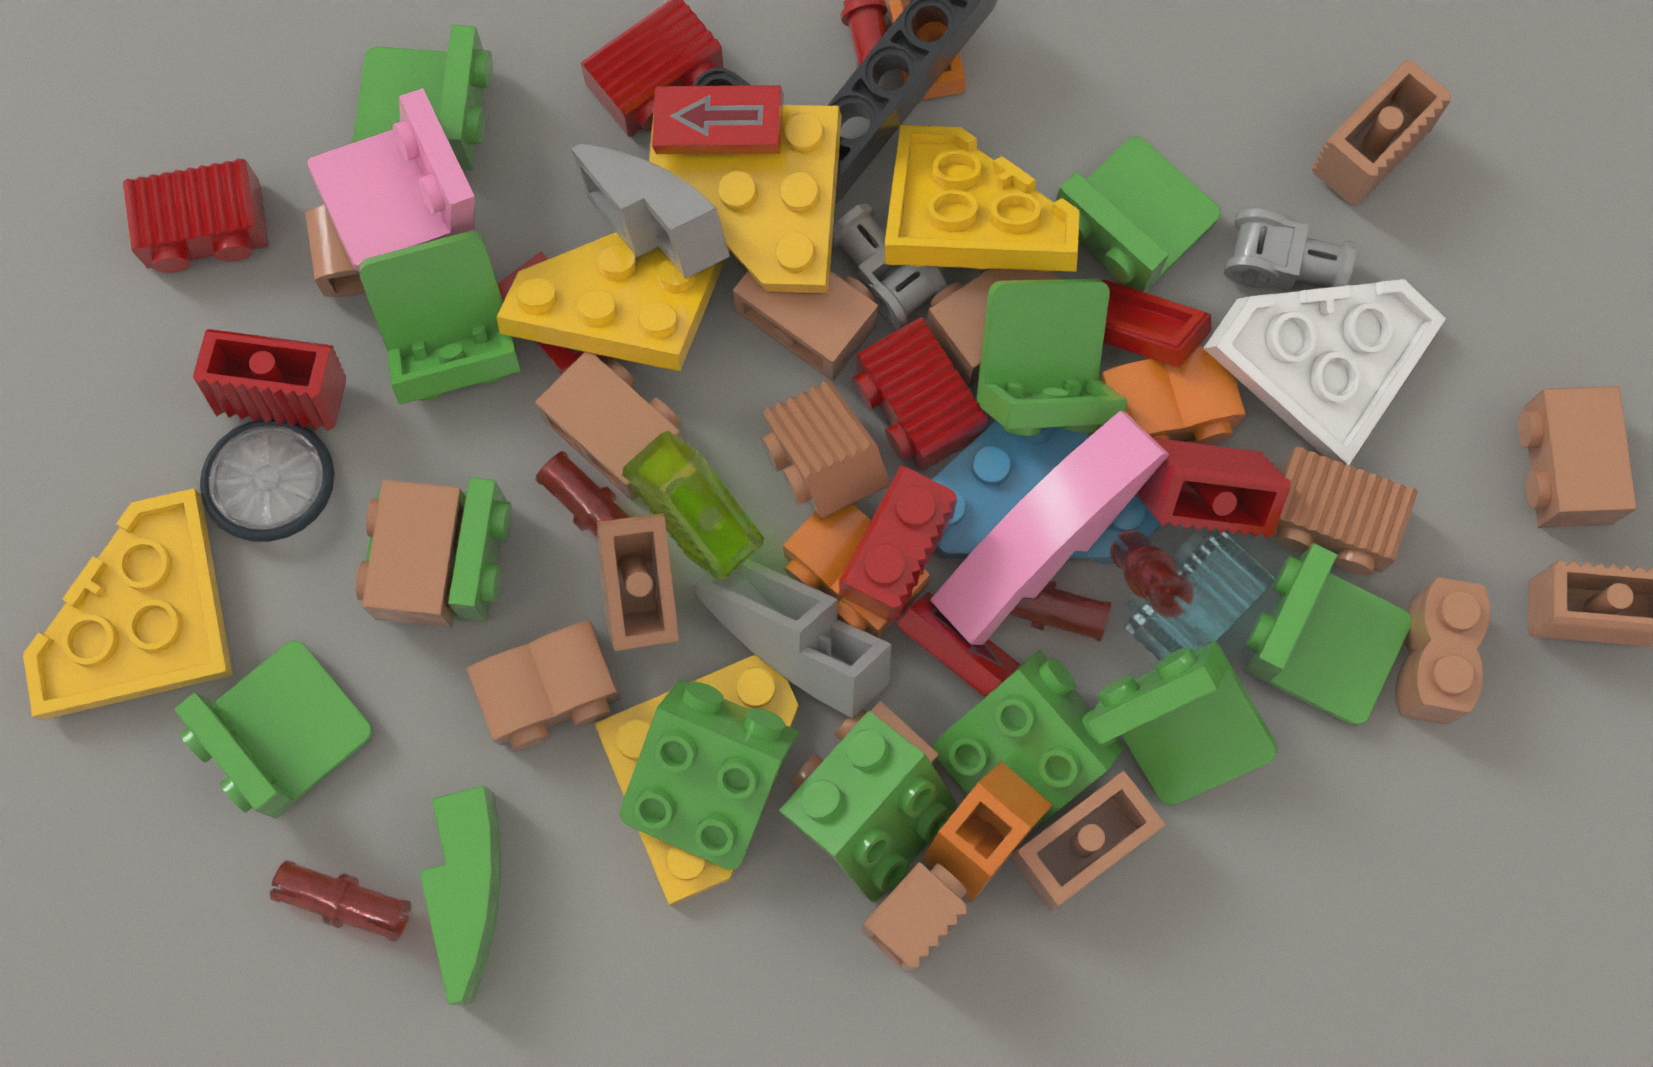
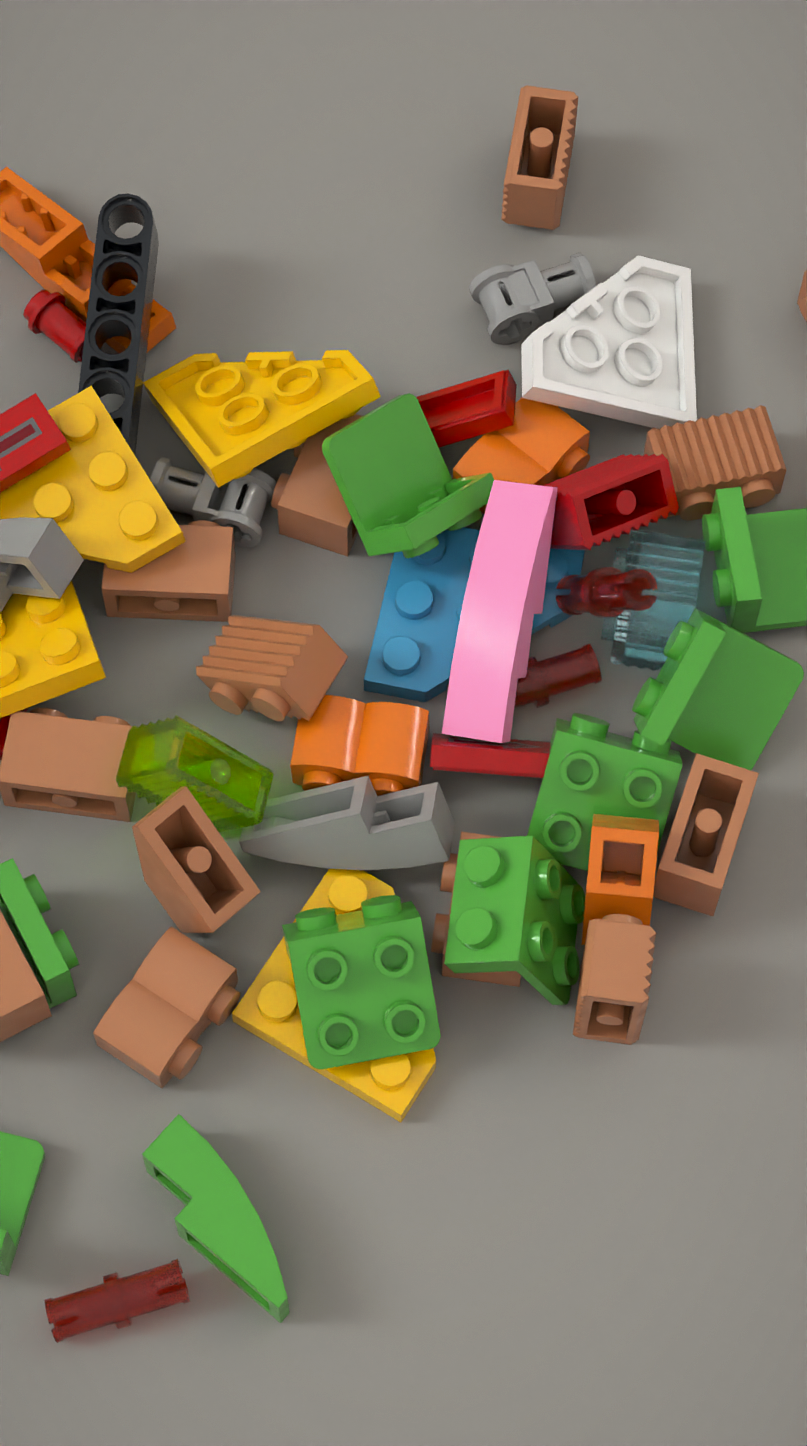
camera: 35 degrees left, 10 degrees down
clear red pin [535,451,631,538] -> none
red brick [839,466,957,622] -> none
red brick [852,317,988,472] -> none
bright green bracket [1055,136,1220,293] -> none

